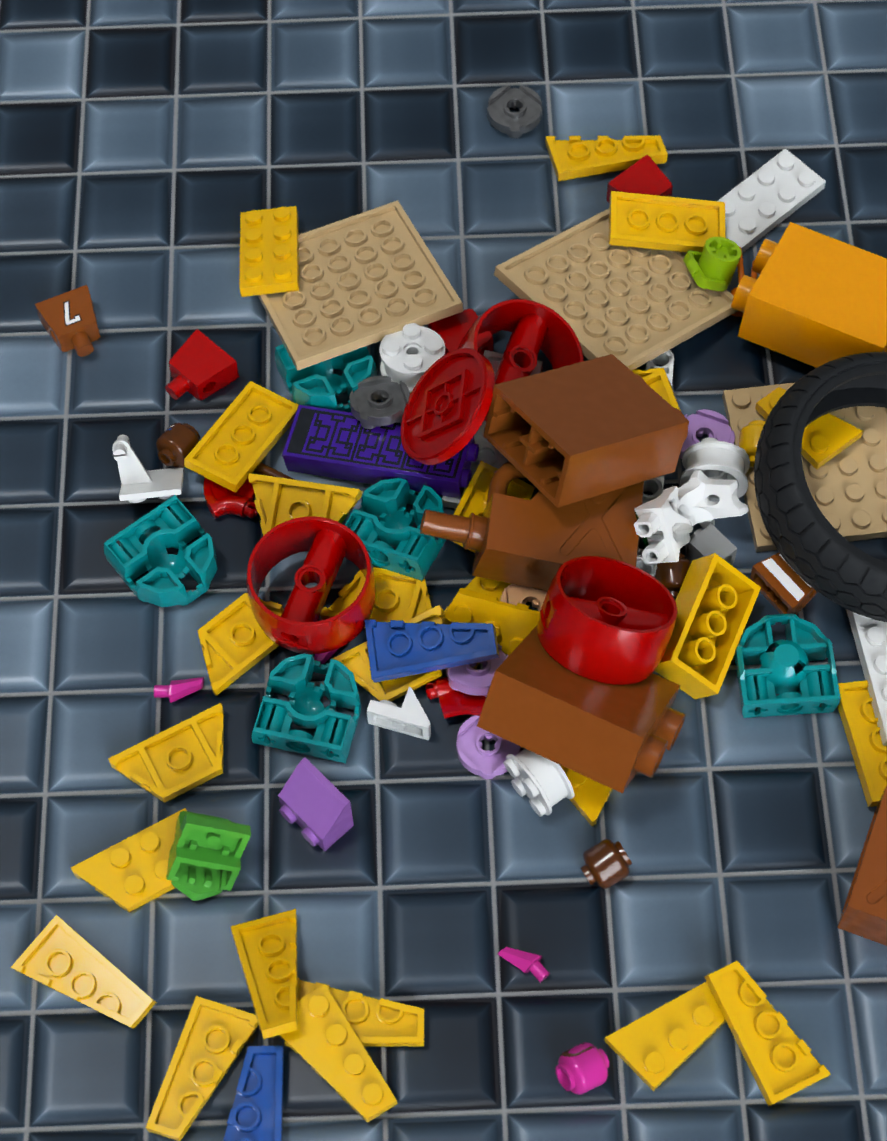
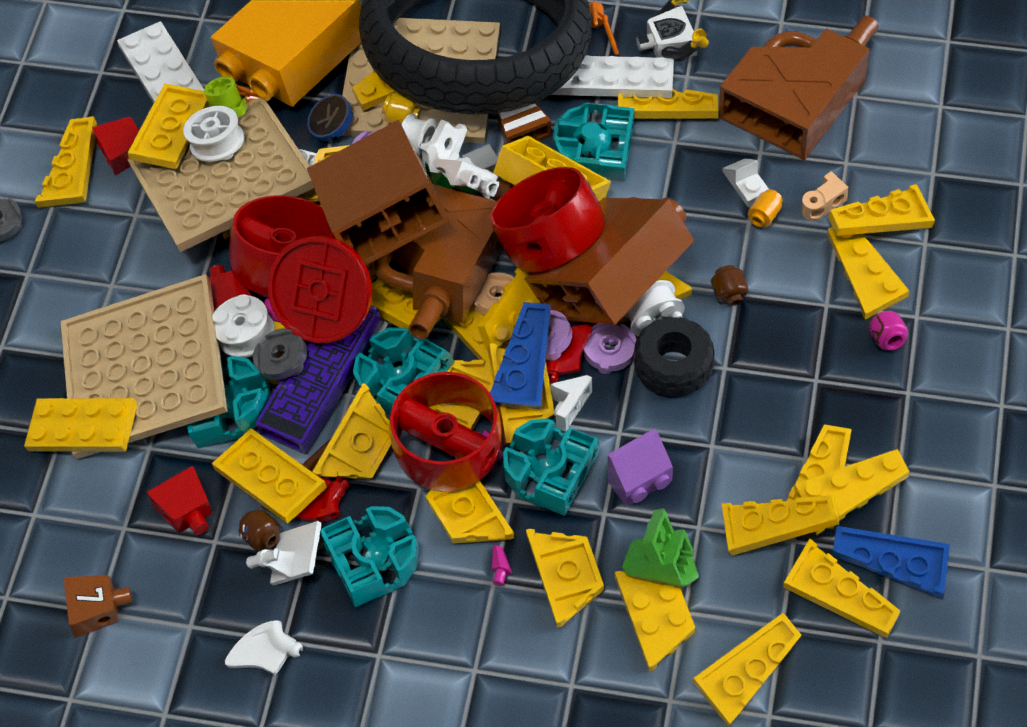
camera: 75 degrees left, 5 degrees down
dark pink bar [497,947,550,982] -> none
none -> white wheel [183,106,244,162]
none -> white arm [225,620,303,676]
none -> tile [307,94,353,142]
none -> black tyre [634,317,714,397]
none -> white slope [722,159,768,207]
none -> light orange brick [748,189,783,227]
none -> light nougat leg [801,171,849,221]

